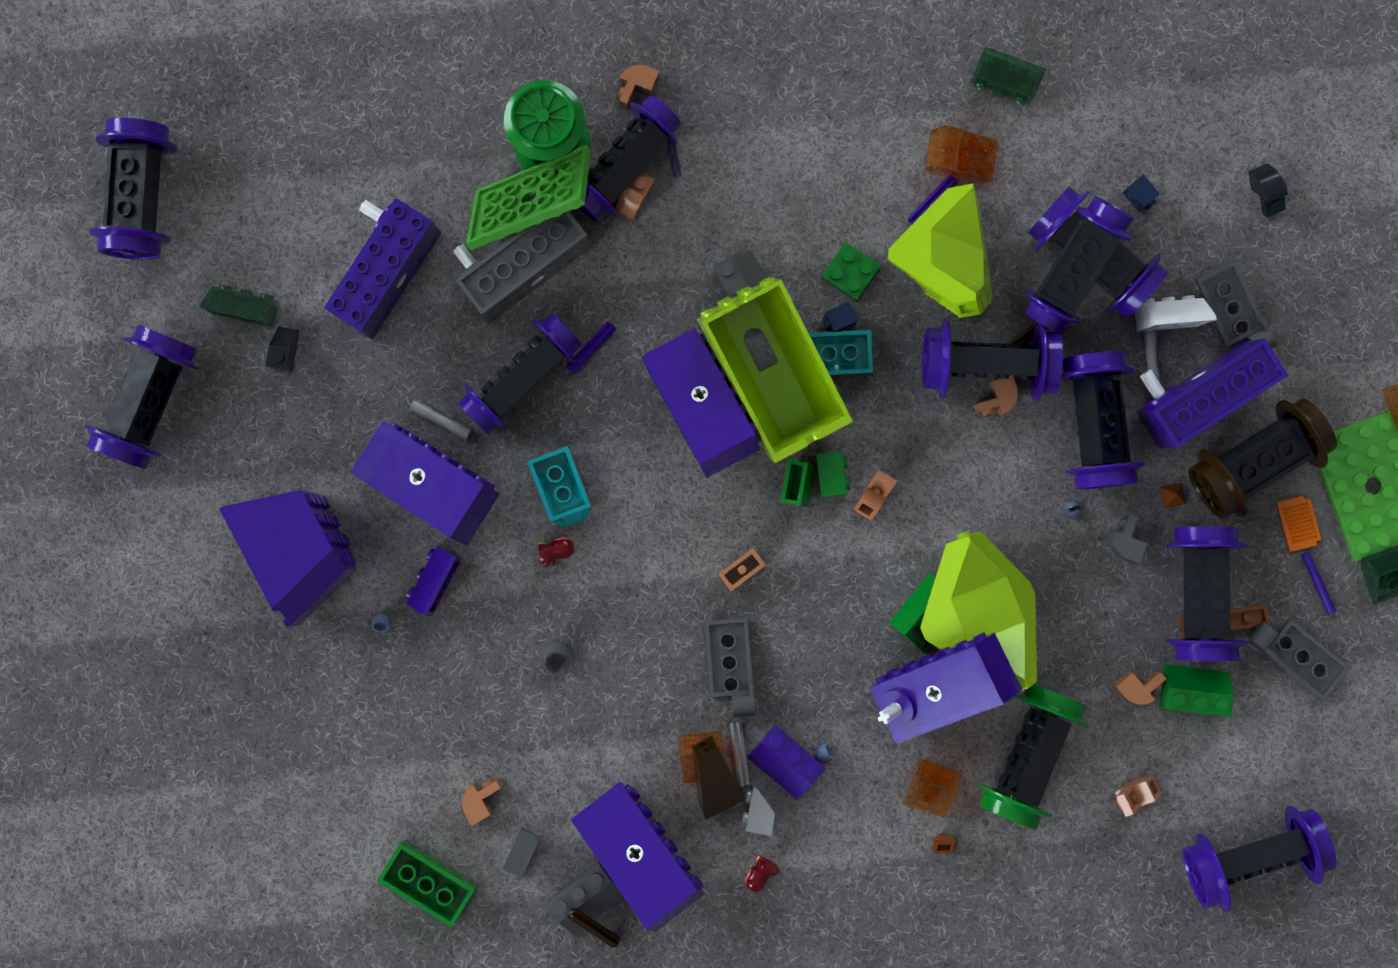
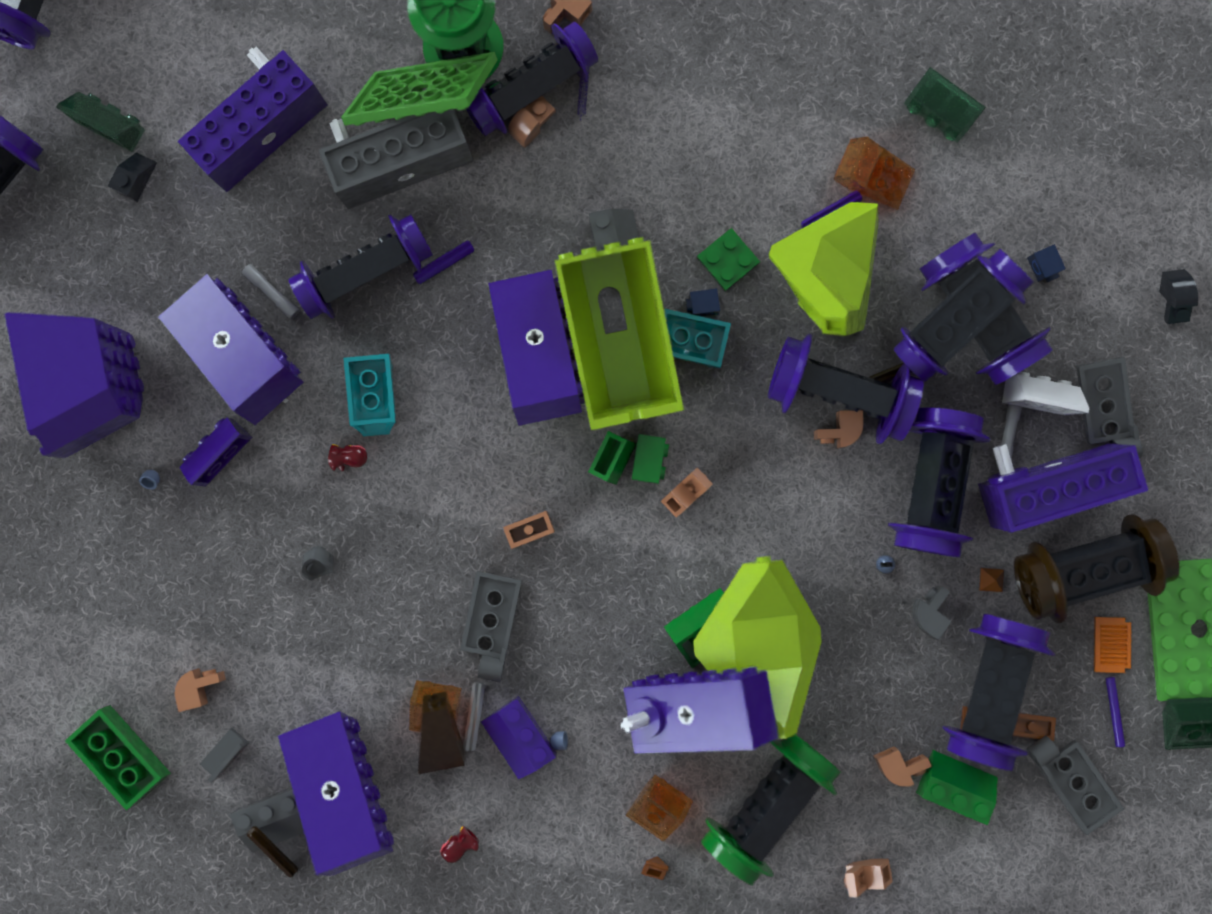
camera: 15 degrees right, 0 degrees up
light grey slope [742,786,775,836] -> none

